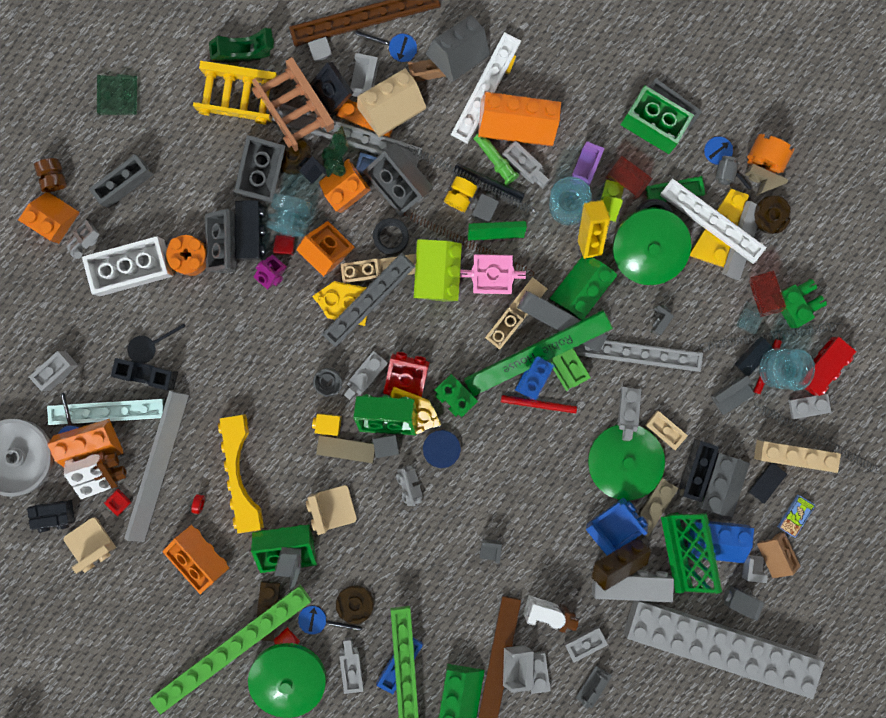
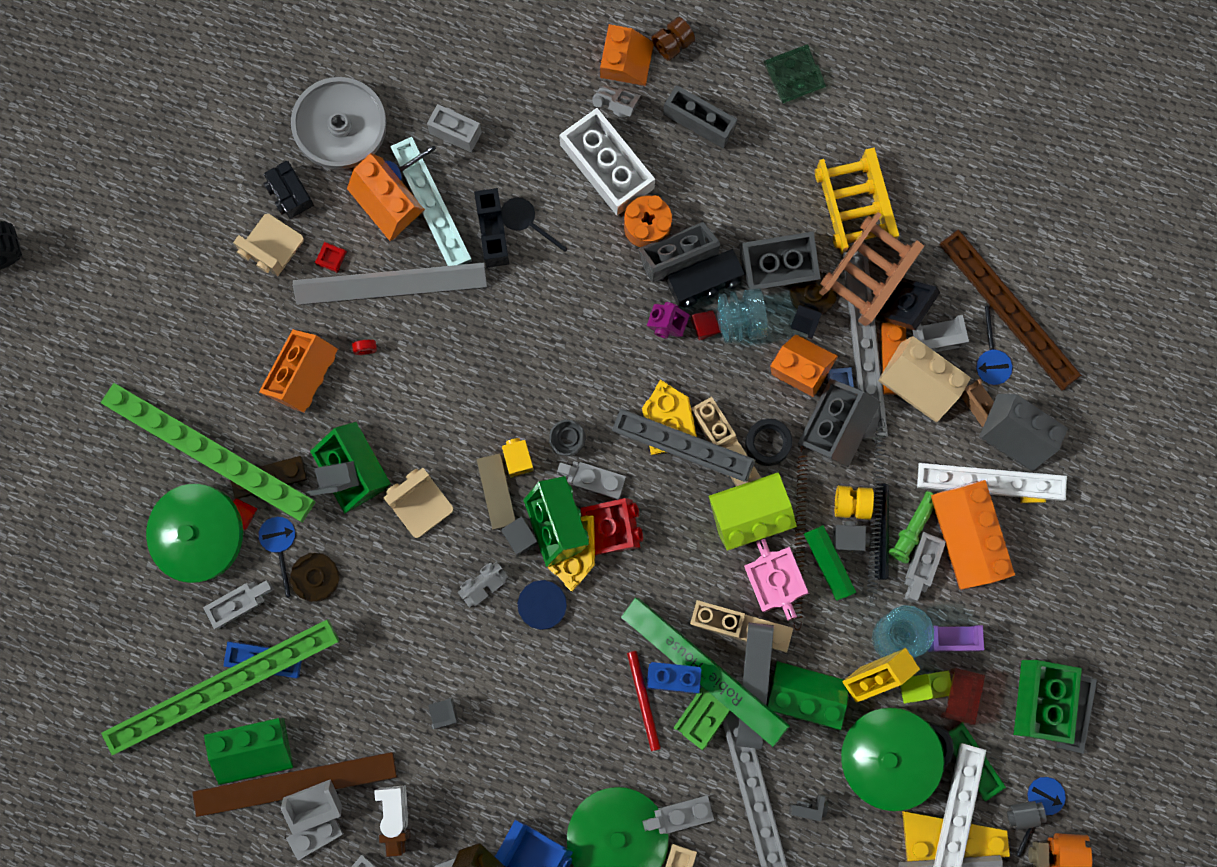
camera: 65 degrees right, 10 degrees down
white hips [64,451,127,499] -> none
dark green arch [209,28,274,63] -> none
yellow arch [218,414,264,533] -> none
orange slope [297,221,355,277] -> none
light grey tile [308,37,333,62] -> none
clear green hinge [322,126,349,177] -> none
green brick [435,374,478,417] -> none

